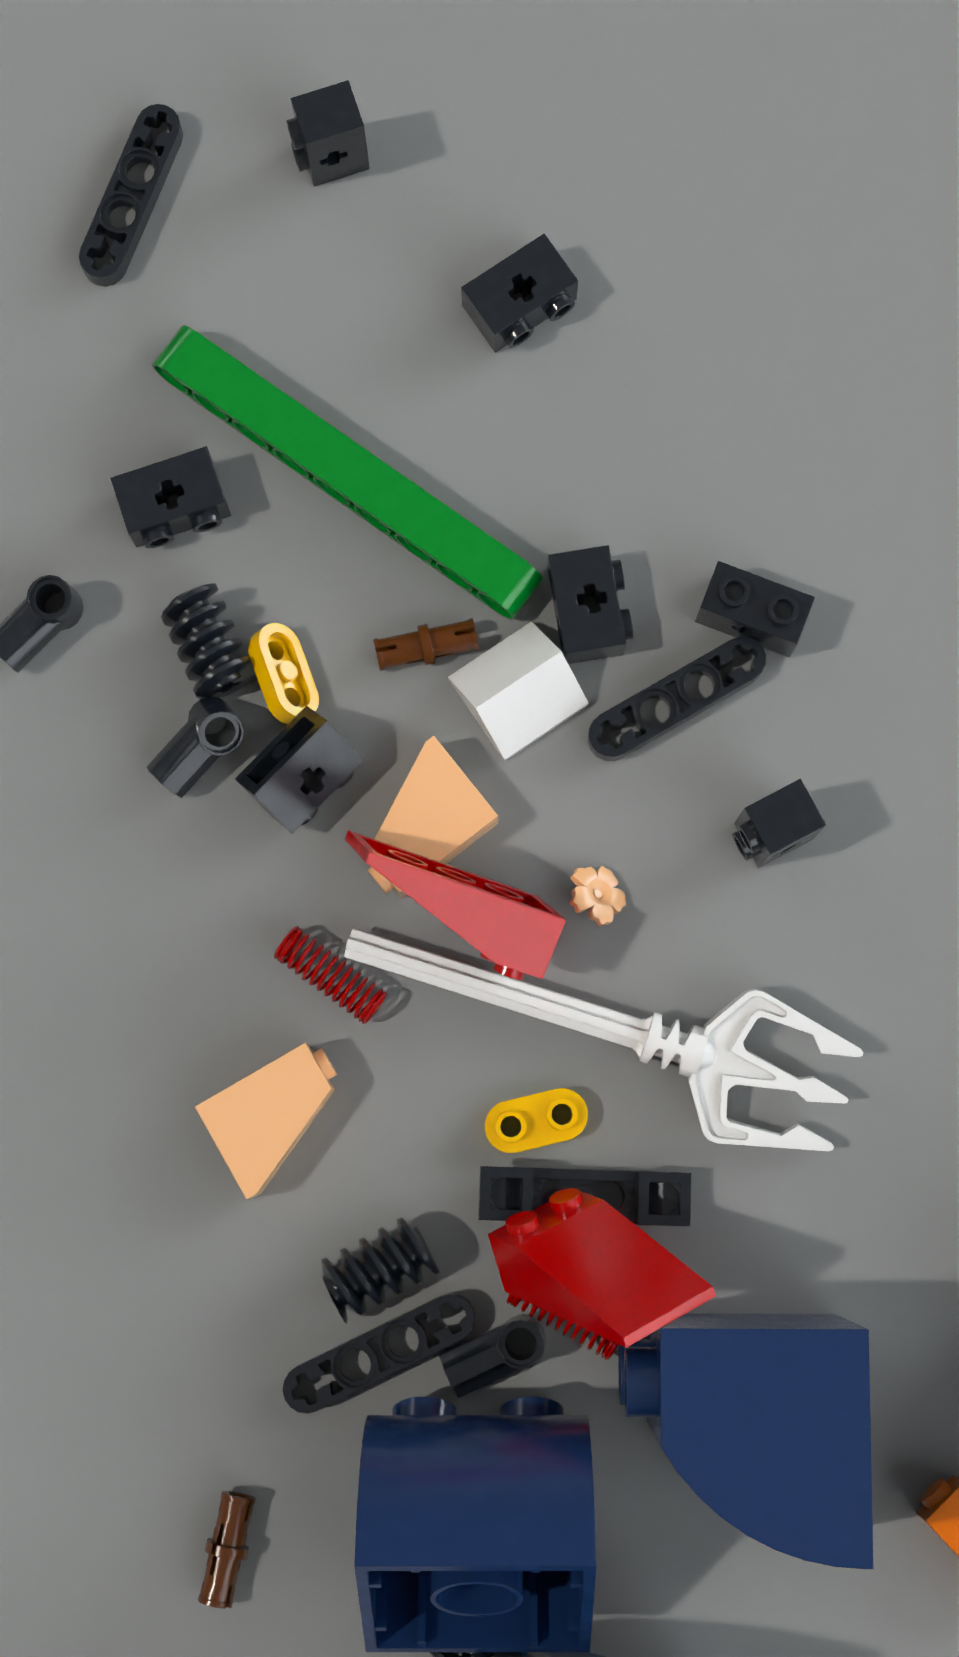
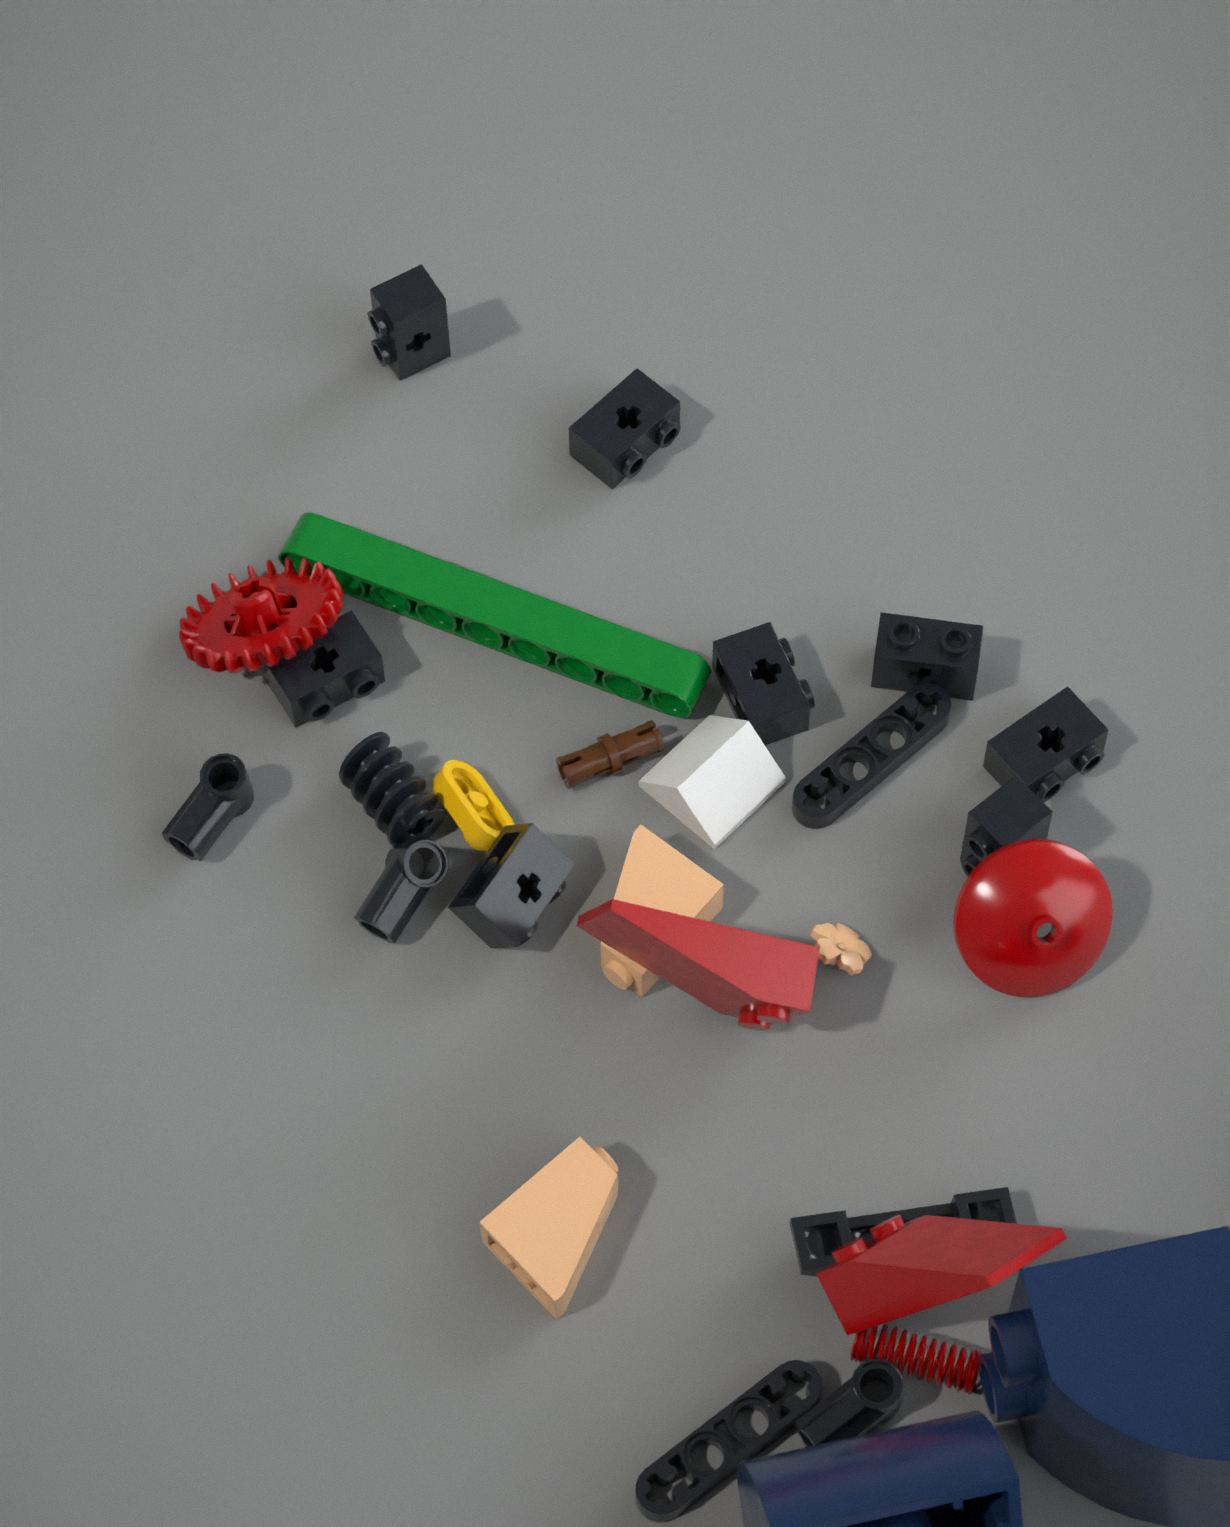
camera: 15 degrees left, 20 degrees down
black beam [79,104,183,287] -> none
red piece [274,926,387,1024] -> none
black piece [321,1217,440,1324] -> none
white piece [344,928,863,1151] -> none
yellow plate [485,1088,588,1153] -> none
none -> red gear [179,557,343,673]
none -> red dish [953,839,1113,997]
none -> black brick [983,686,1108,802]

